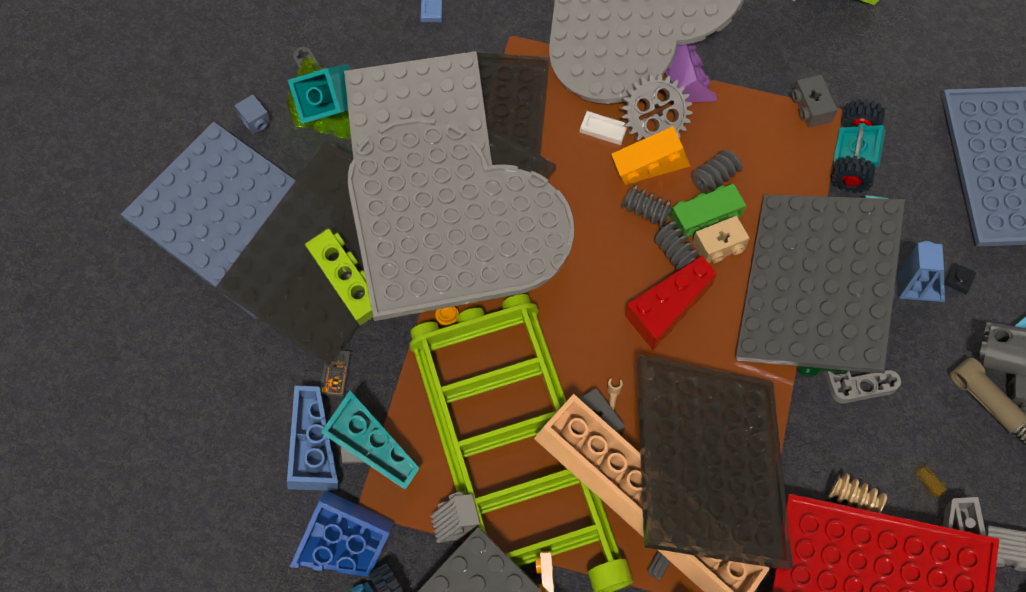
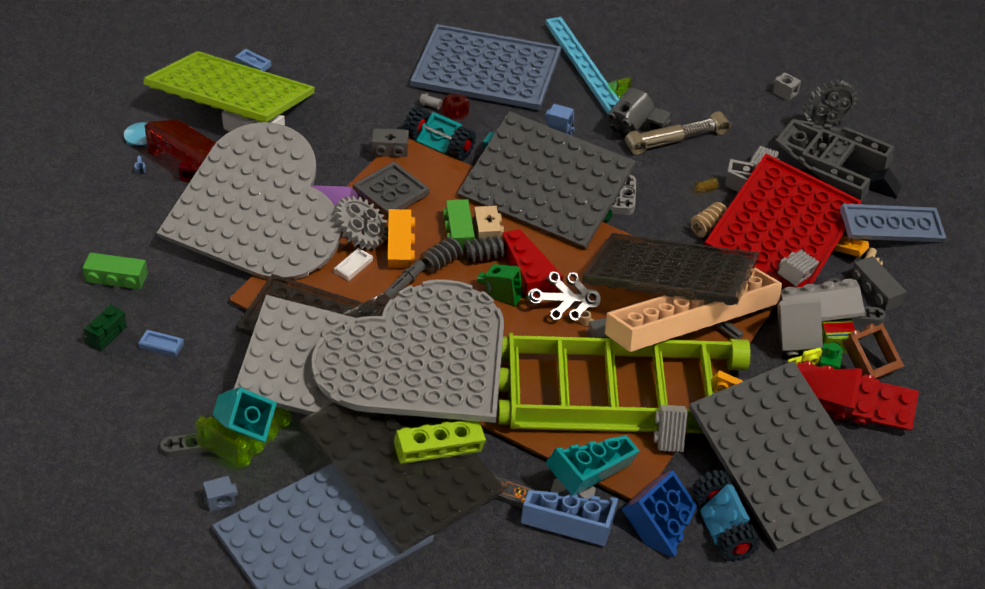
camera: 75 degrees left, 20 degrees down
dark grey piece [692,150,743,194] -> none
none -> dark grey plate [353,162,430,218]
none -> dark grey pin [381,260,425,303]
none -> light grey pin [419,93,442,110]
none -> clear red gear [441,93,470,120]
none -> green torso [477,264,523,307]
none -> plant [526,271,601,322]

